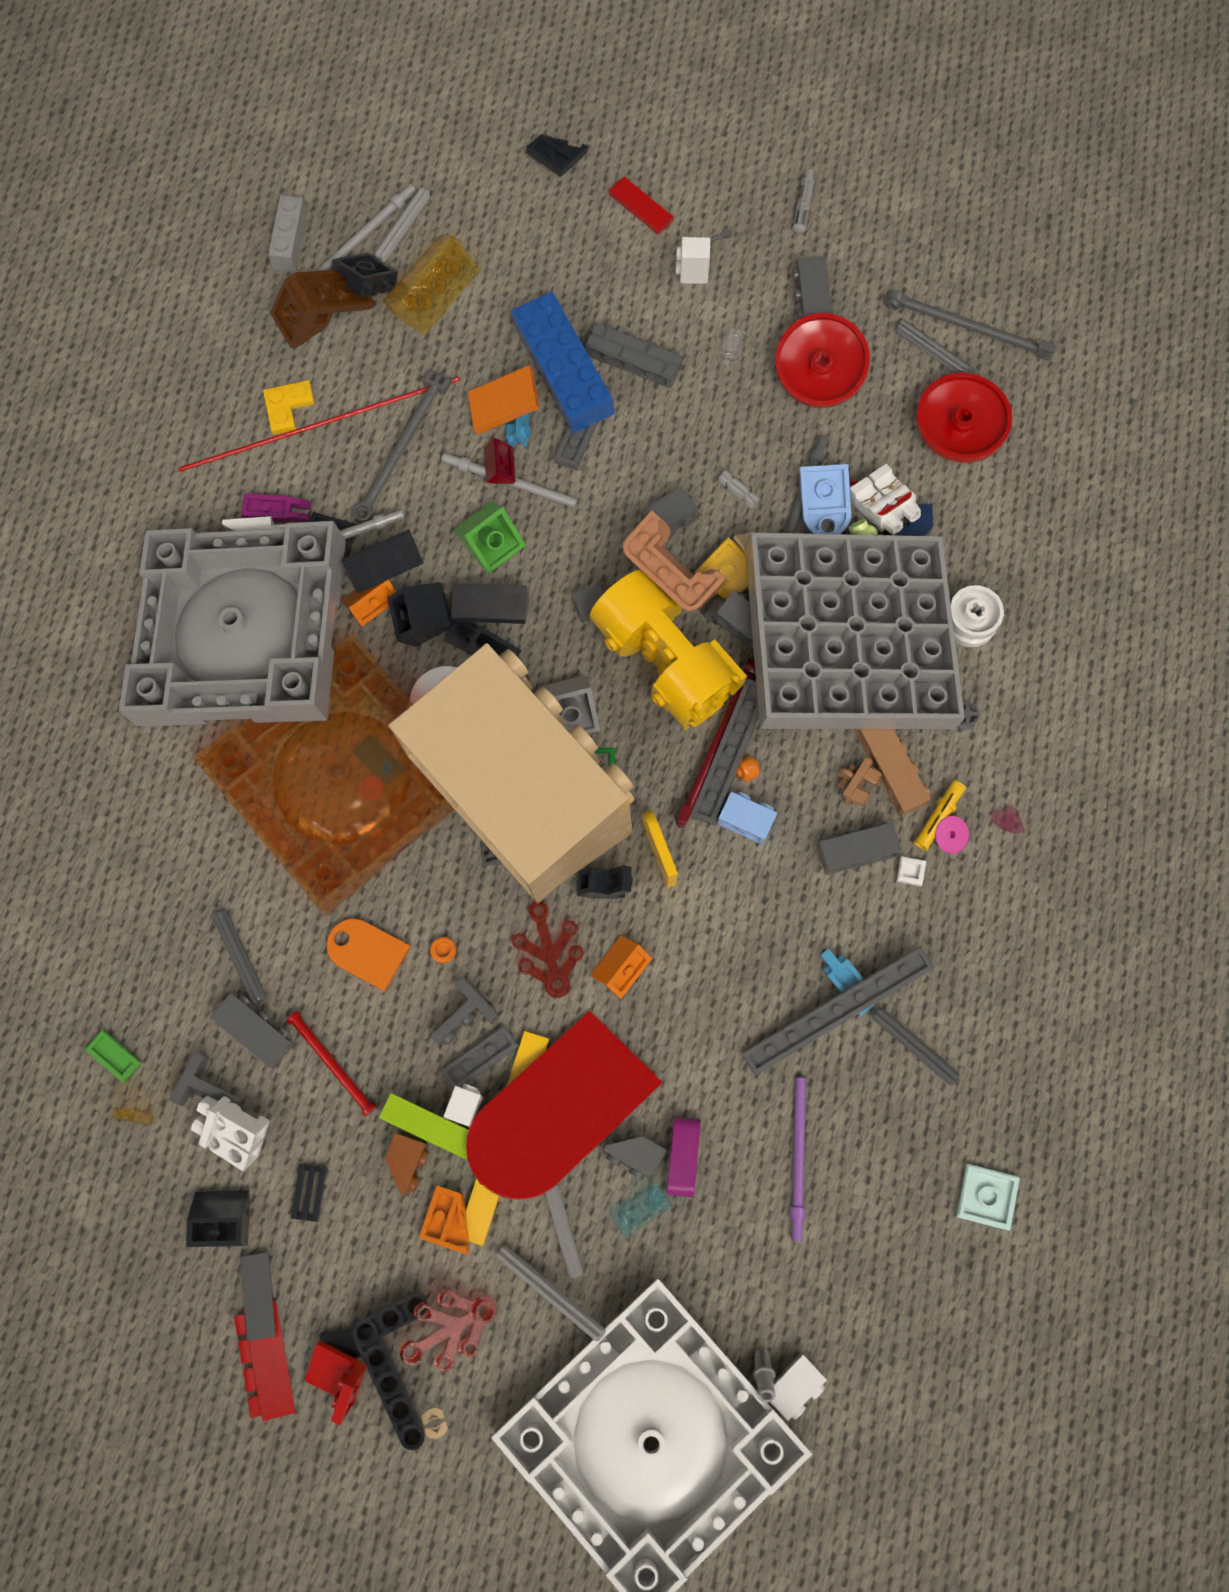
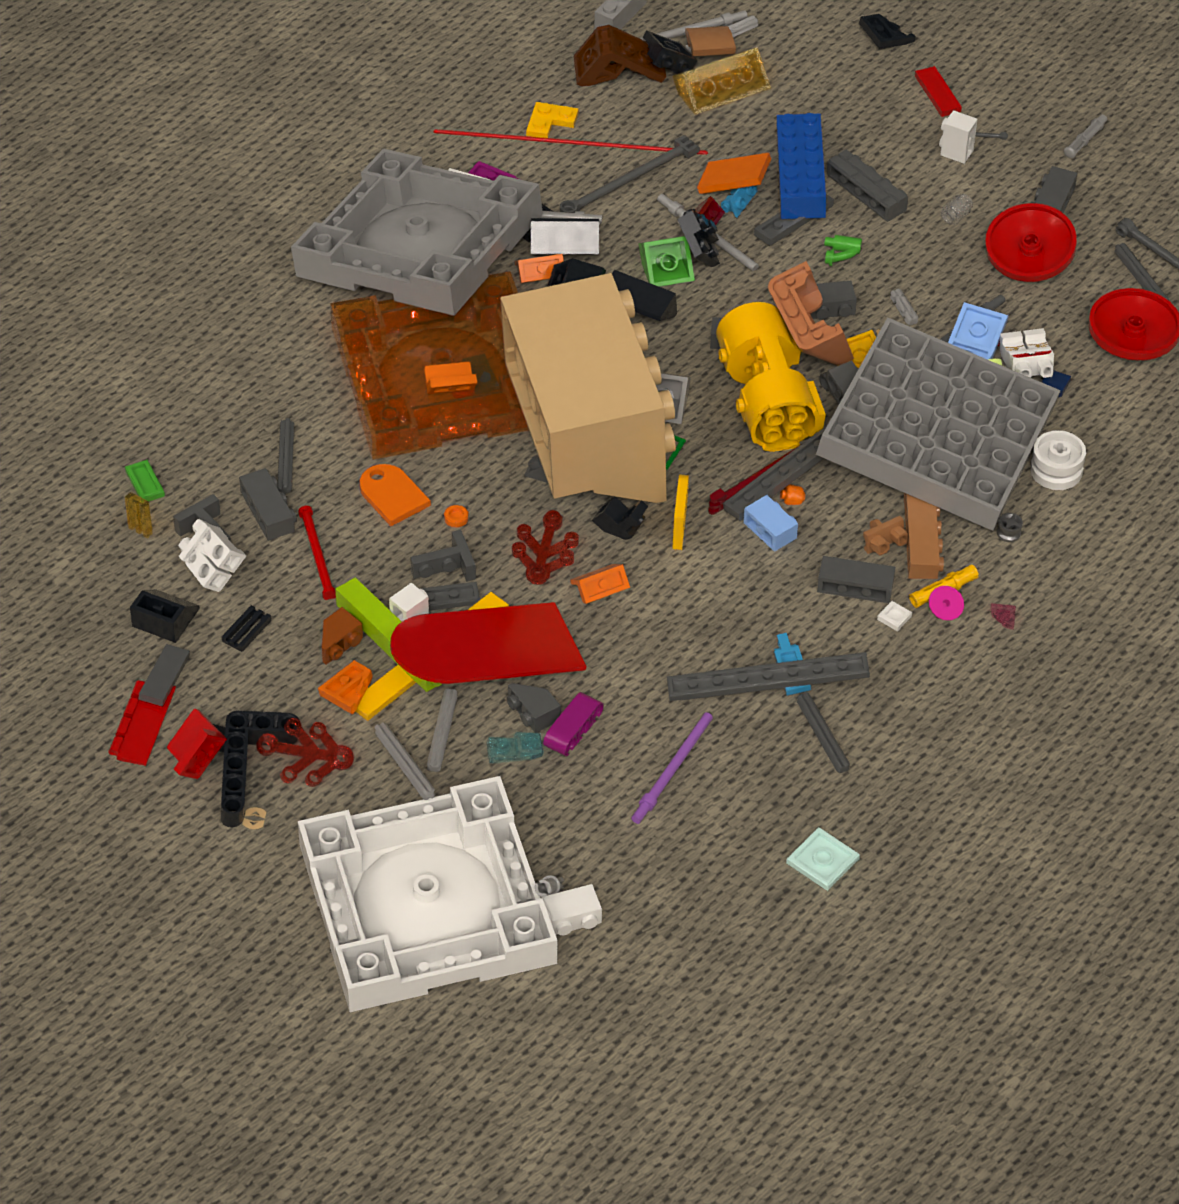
camera: 25 degrees right, 25 degrees down
none -> orange panel [424,362,477,394]
none -> black plate [677,209,720,267]
none -> medium nougat slope [685,26,736,56]
none -> bright green plant [824,235,862,266]

